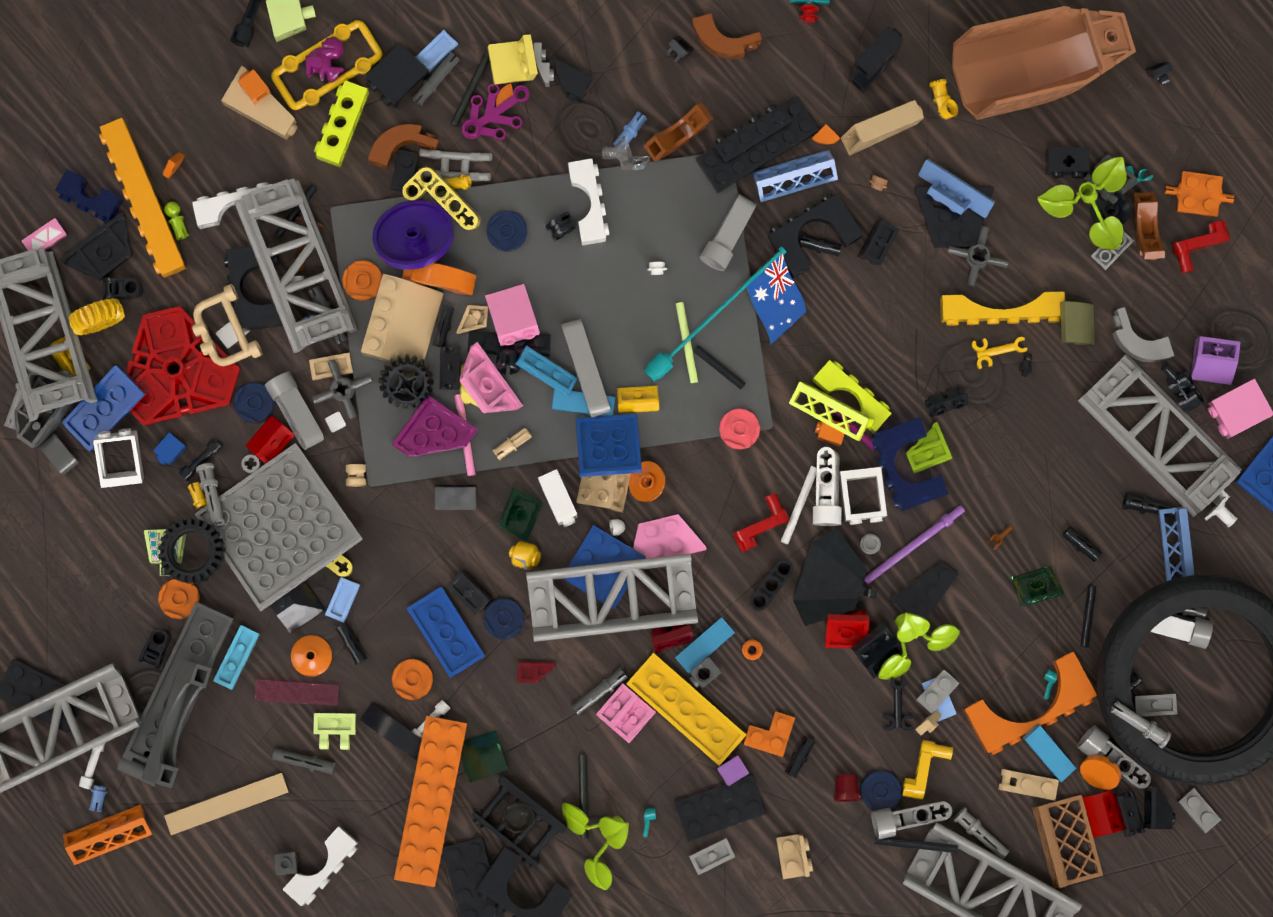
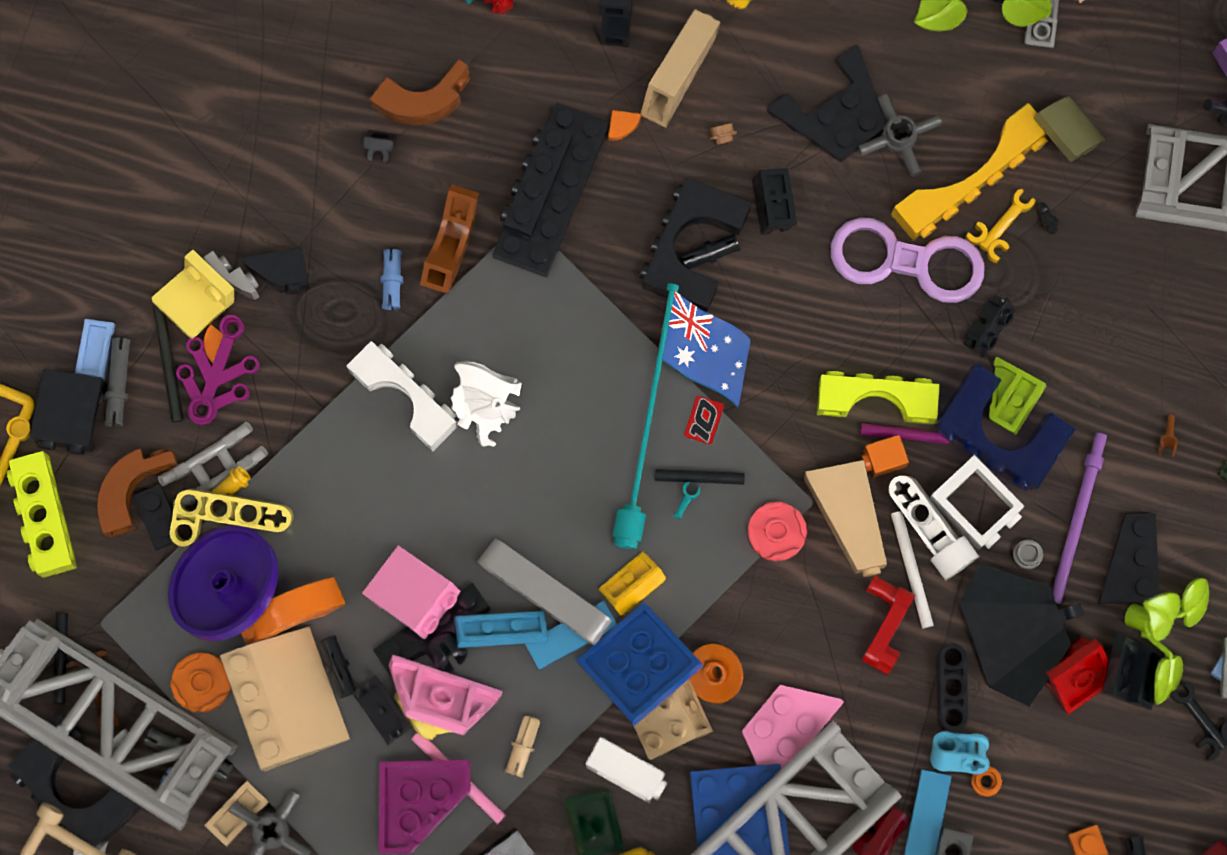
camera: 30 degrees left, 5 degrees down
black gear [378,354,434,409] -> none
tan piece [456,305,488,334] -> none
dark blue tile [487,211,527,252] -> none
black wheel [545,212,577,241] -> none
clear bracket [602,136,650,170] -> none
white hinge [609,519,625,536] -> none
white plate [647,262,667,275] -> none
yellowish green bar [676,302,698,383] -> none
light grey beam [700,194,757,271] -> none
medium blue fence [752,150,838,202] -> none
neon yellow fence [789,382,875,441] -> none
medium blue bracket [919,159,995,218] -> none
light grey arch [1112,307,1174,363] -> none
none -> white helmet [450,361,522,447]
none -> teal hand [673,482,701,520]
none -> sticker [684,396,724,445]
none -> tan slope [804,460,887,577]
none -> lavender bar [831,217,984,303]
none -> medium azure piece [930,731,989,774]

